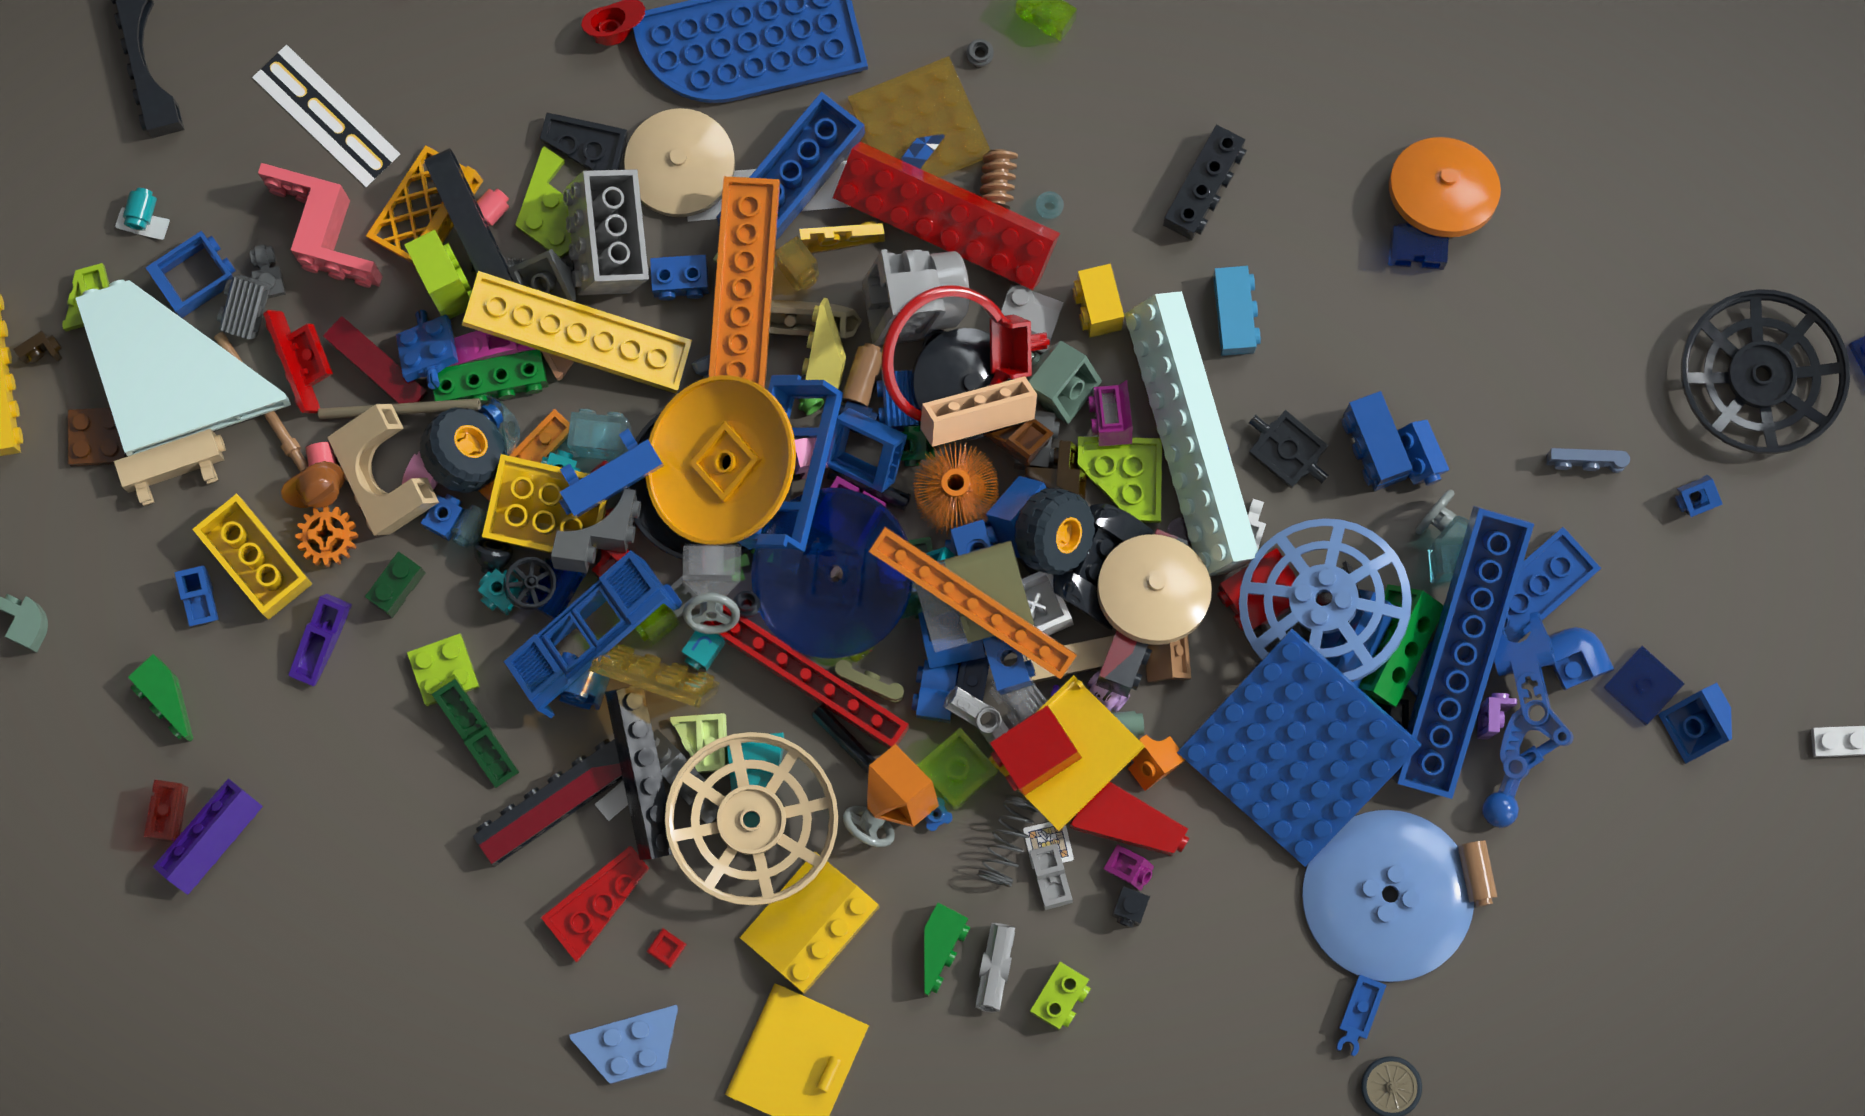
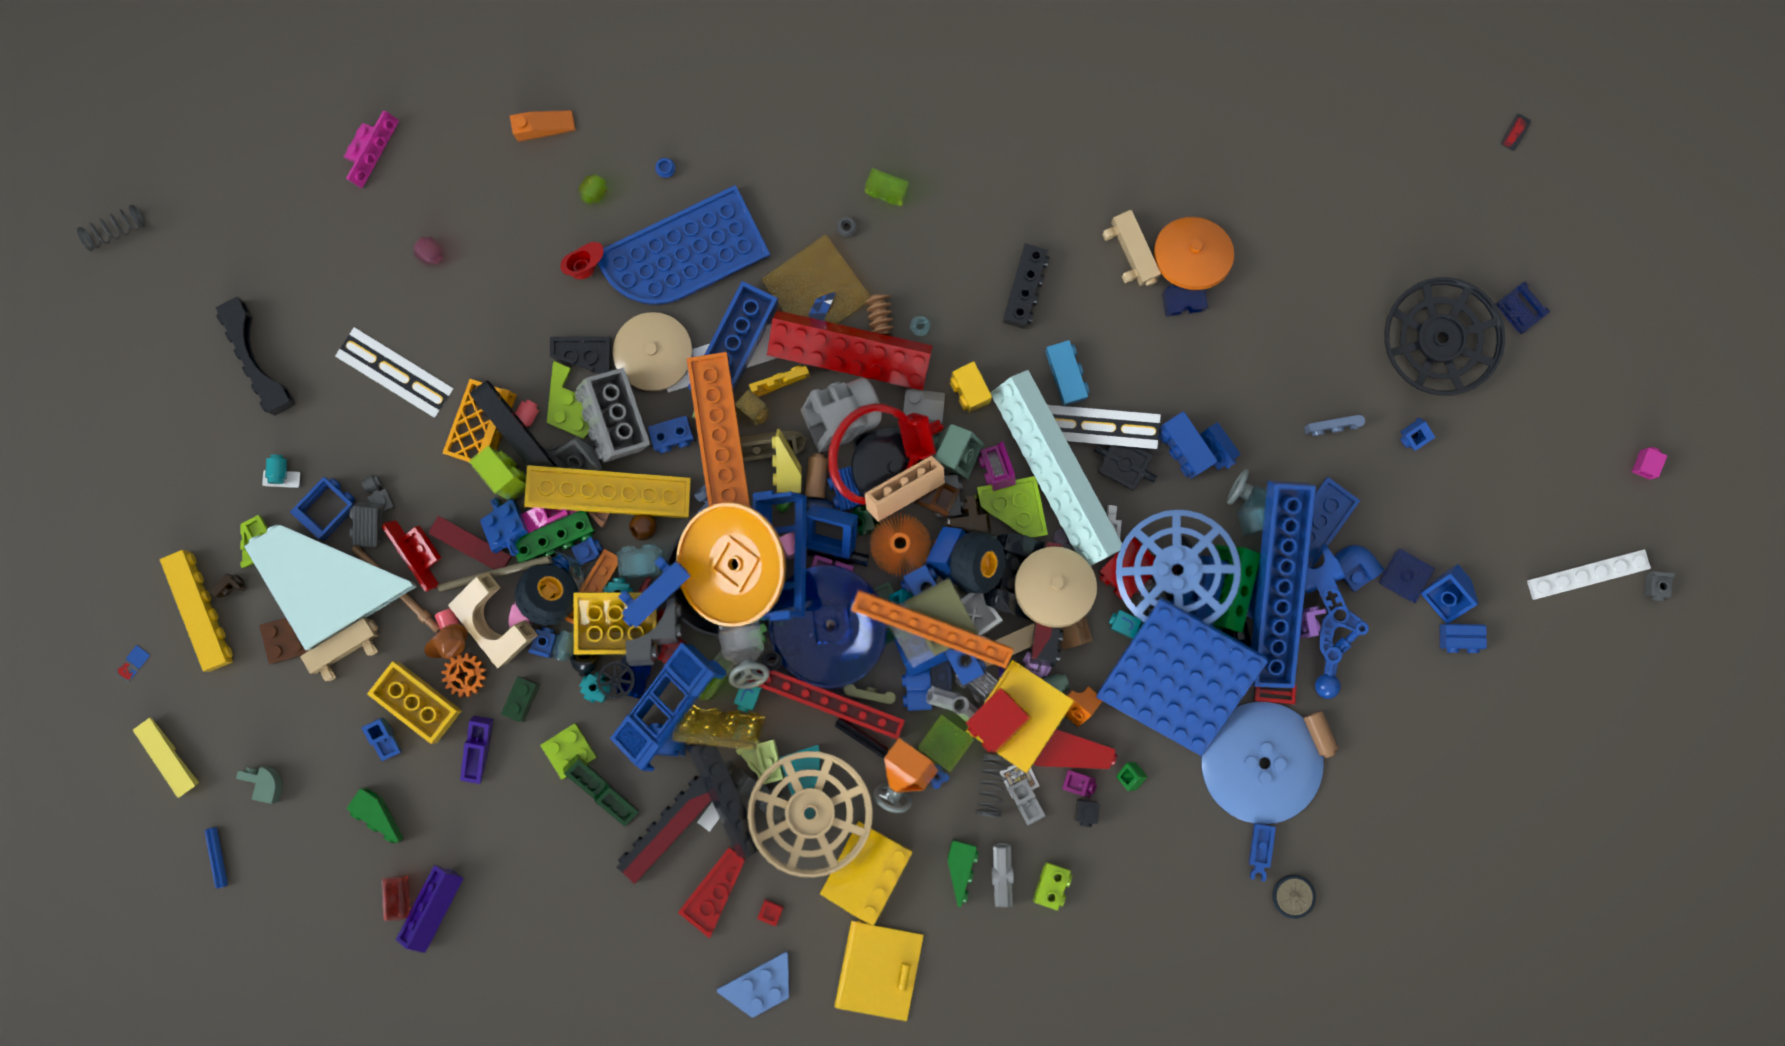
camera: 15 degrees left, 5 degrees up
coral bracket [258,163,383,288] -> none
none -> blue bracket [571,537,603,566]
none -> reddish brown piece [629,515,657,541]
none -> sticker [1047,405,1161,449]
none -> tan brick [1102,210,1161,286]
none -> teal brick [1108,610,1141,639]
none -> green slope [1116,762,1148,791]
none -> red tile [1254,684,1297,704]
none -> blue brick [1439,624,1487,653]

